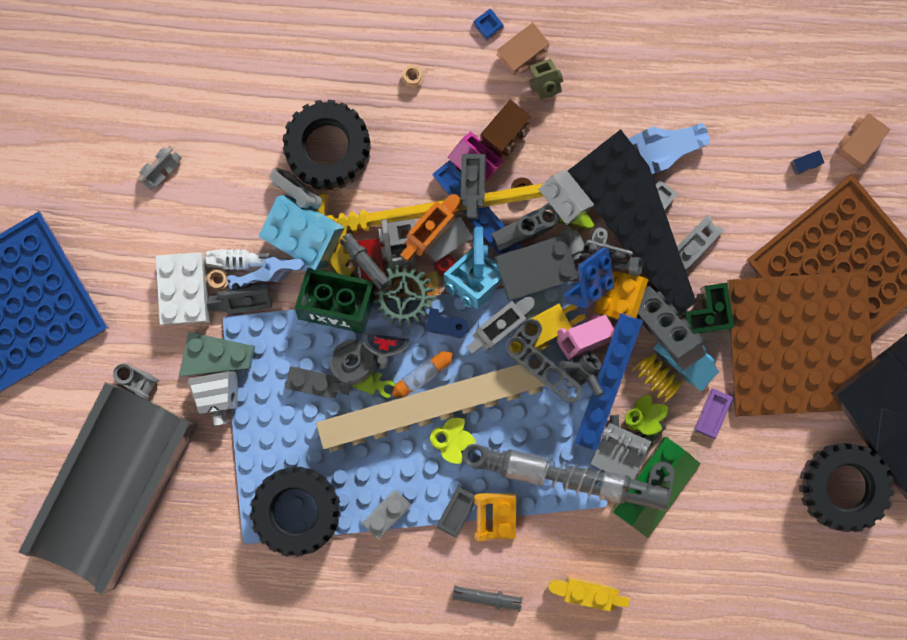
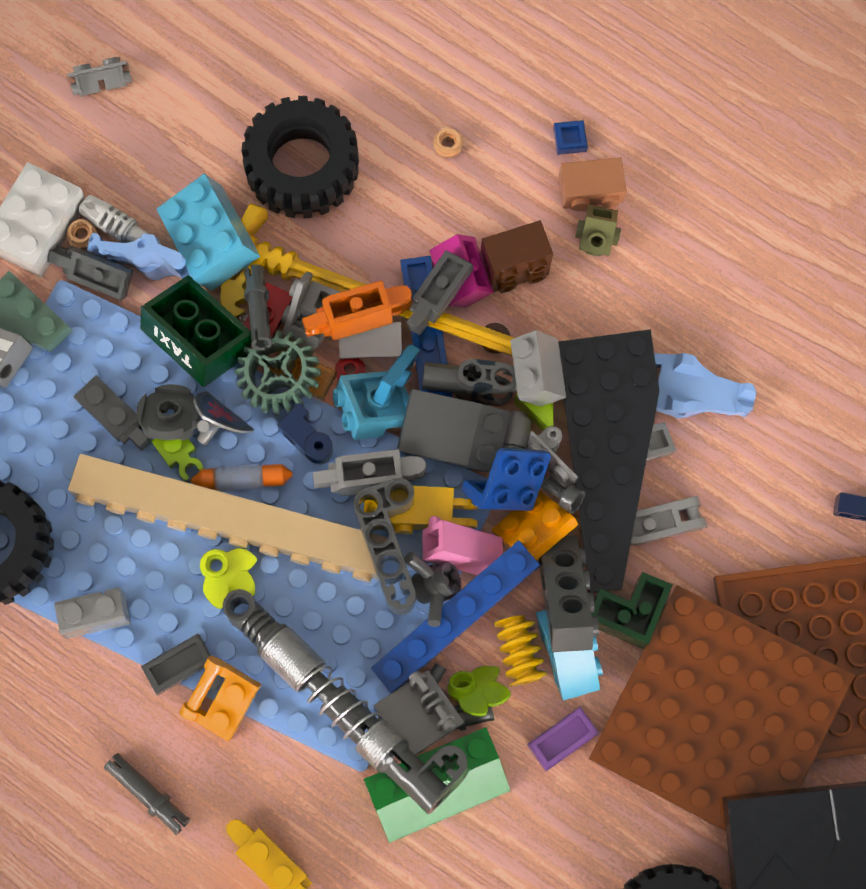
camera: 30 degrees right, 10 degrees down
light grey plate [269,168,322,209] -> none

